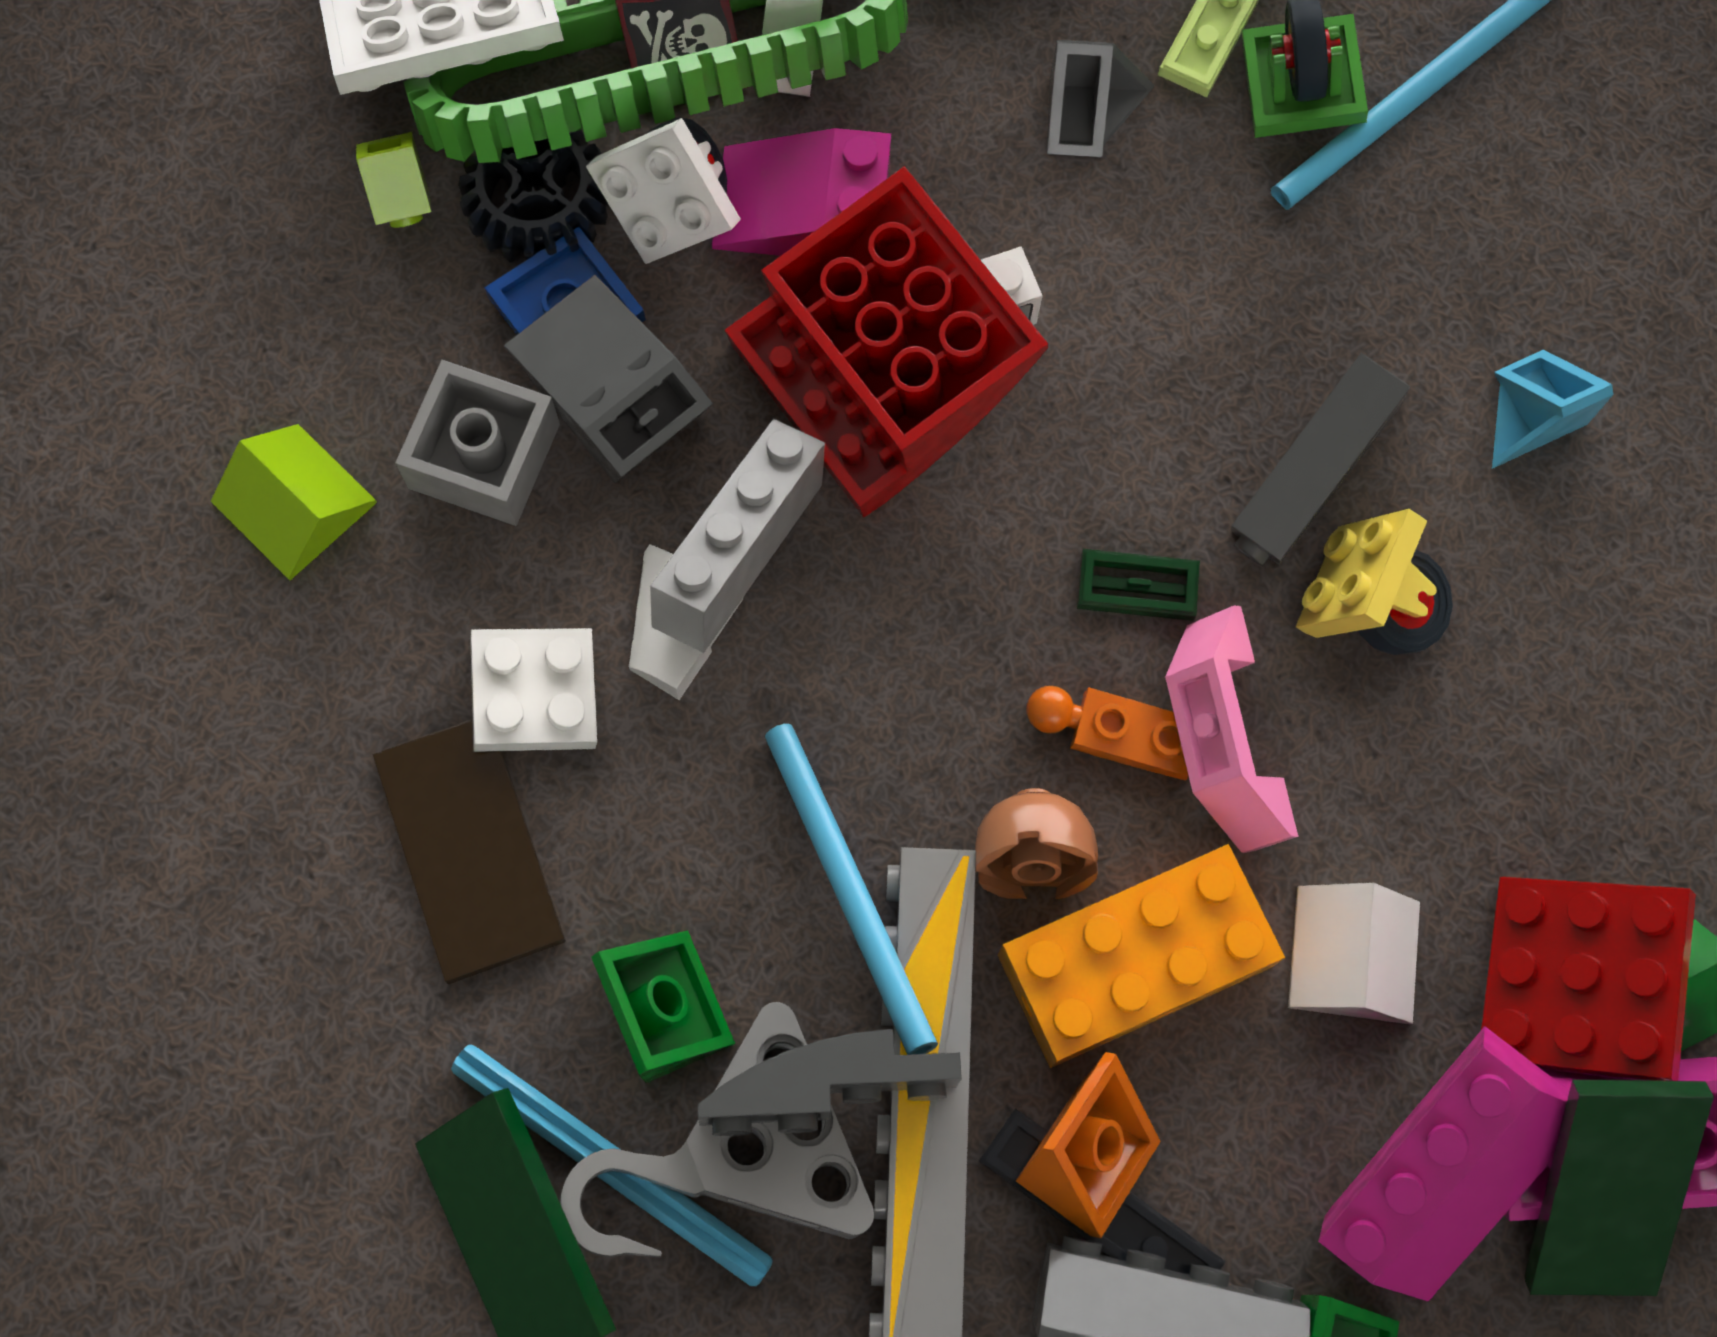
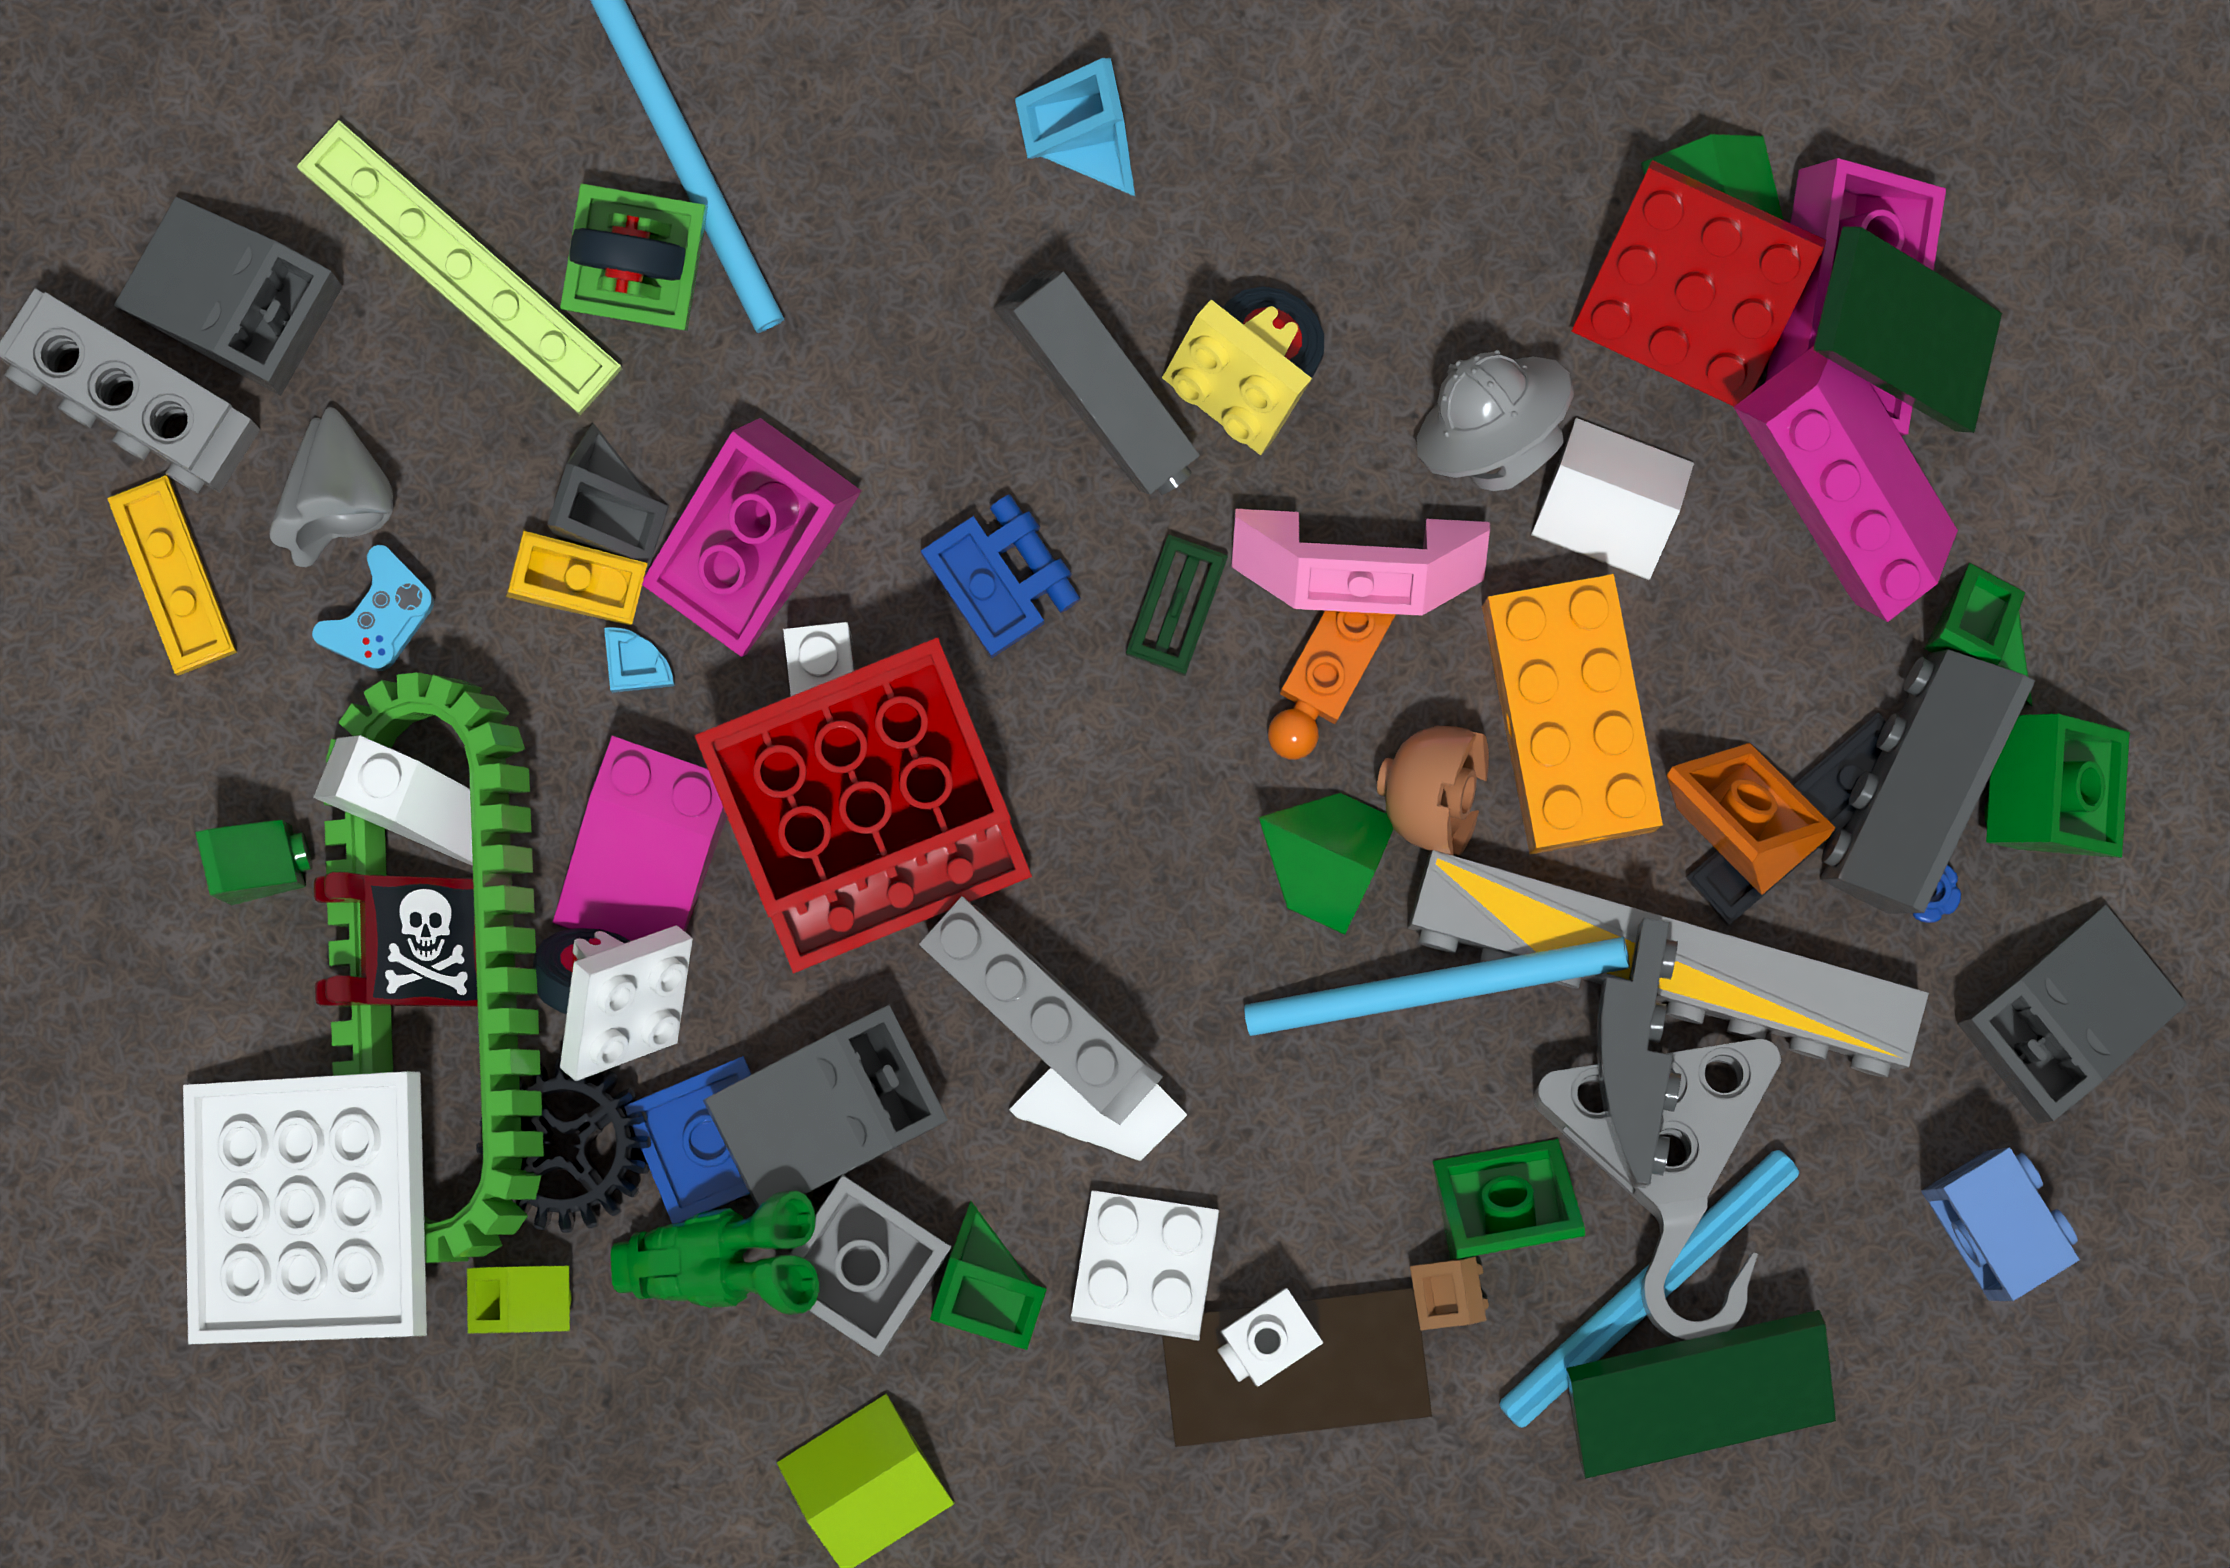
camera: 80 degrees left, 10 degrees up
none -> yellow slope [506,531,648,625]
none -> medium azure tile [604,627,675,693]
none -> green piece [610,1191,819,1315]
none -> dark pink slope [642,418,862,657]
none -> blue plate [921,494,1081,659]
none -> green slope [930,1201,1047,1350]
none -> white brick [1217,1288,1323,1387]
none -> green slope [1258,793,1394,935]
none -> medium nougat tile [1410,1256,1489,1330]
none -> light grey helmet [1417,350,1574,491]

